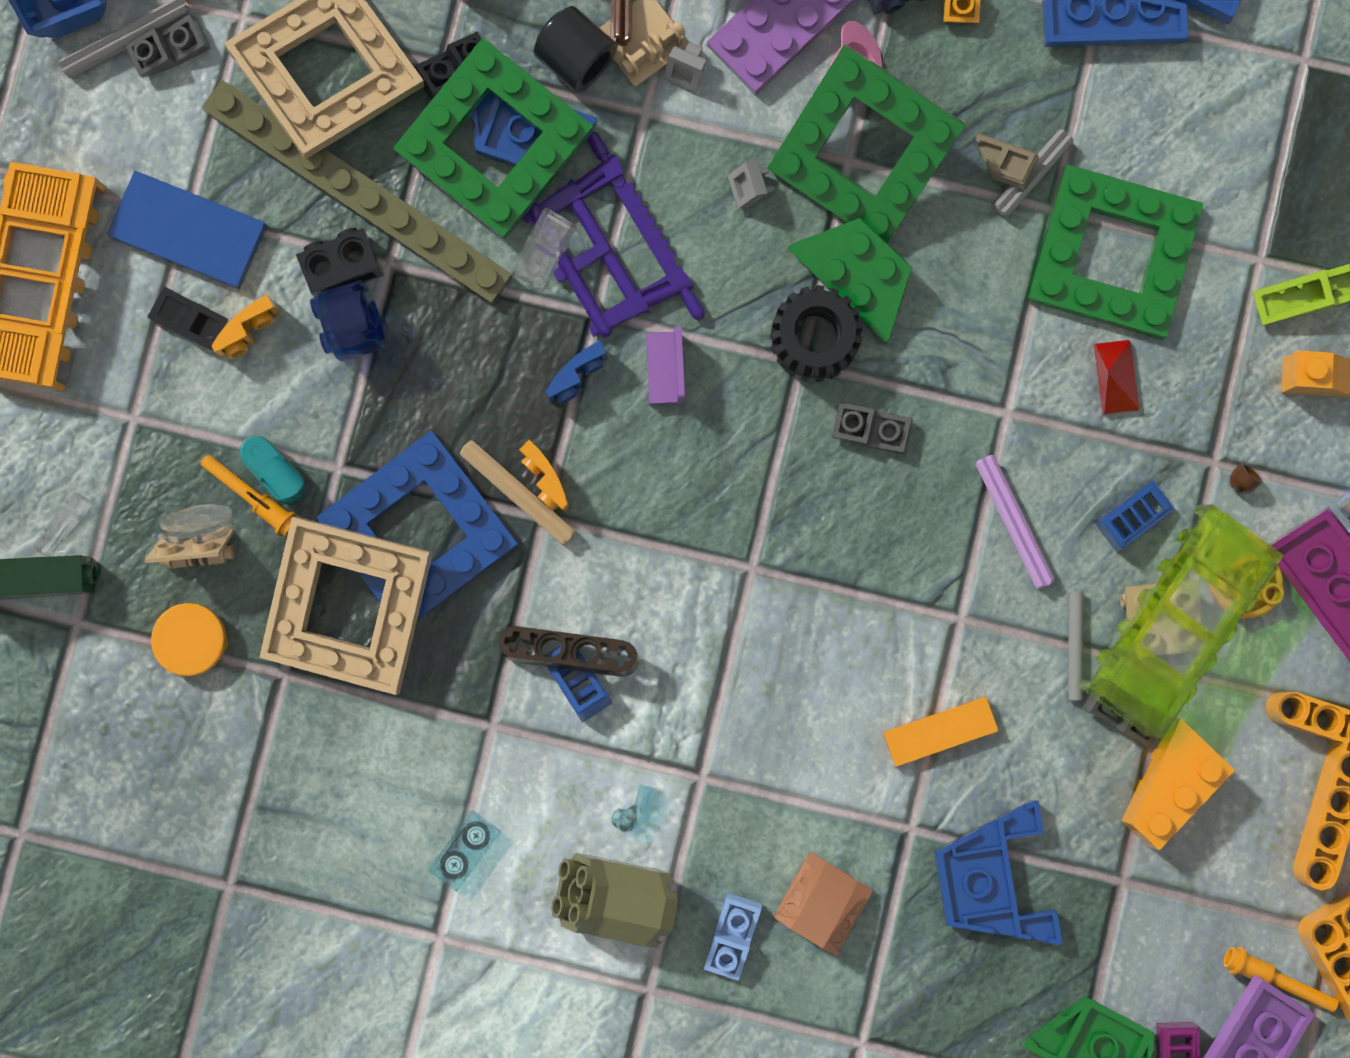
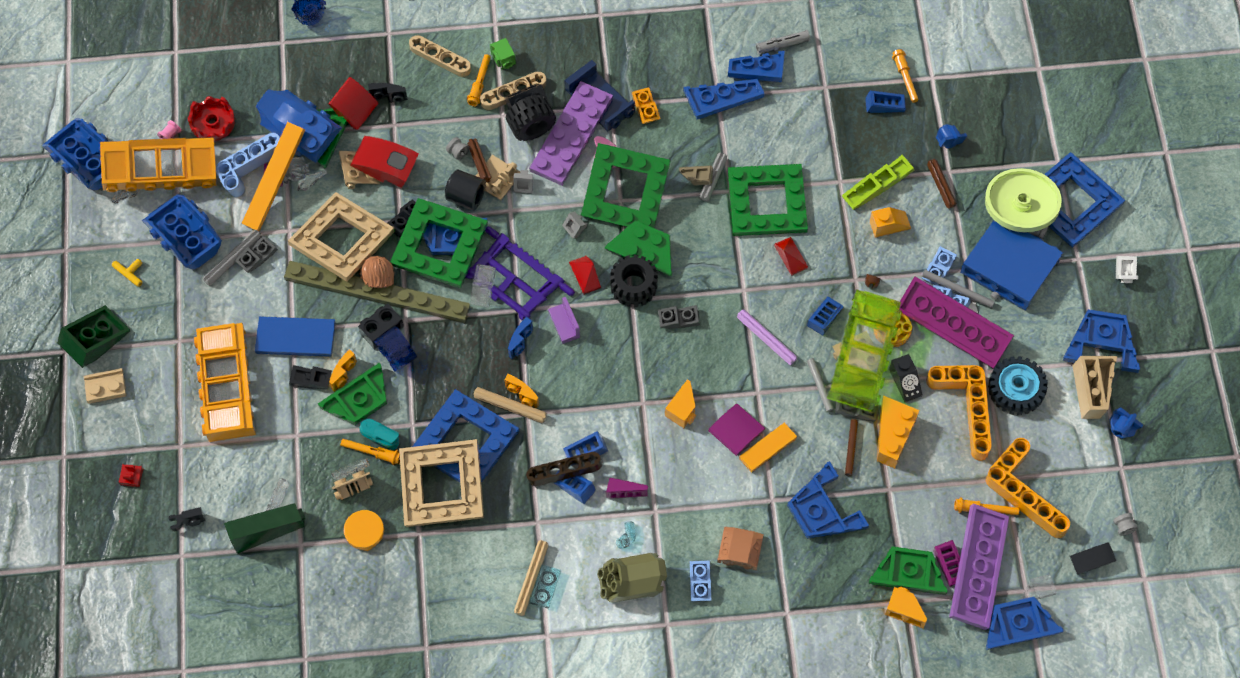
camera: 20 degrees left, 20 degrees down
none -> green wing [318,363,387,425]
none -> nougat hair [359,256,394,288]
none -> tan axle [514,540,548,616]
none -> blue slope [563,431,608,466]
none -> red slope [569,256,601,295]
none -> magenta slope [606,478,648,498]
none -> light orange slope [665,379,696,428]
none -> magenta slope [708,404,765,456]
none -> reddish brown bar [845,419,858,476]
none -> black slope [889,354,923,403]

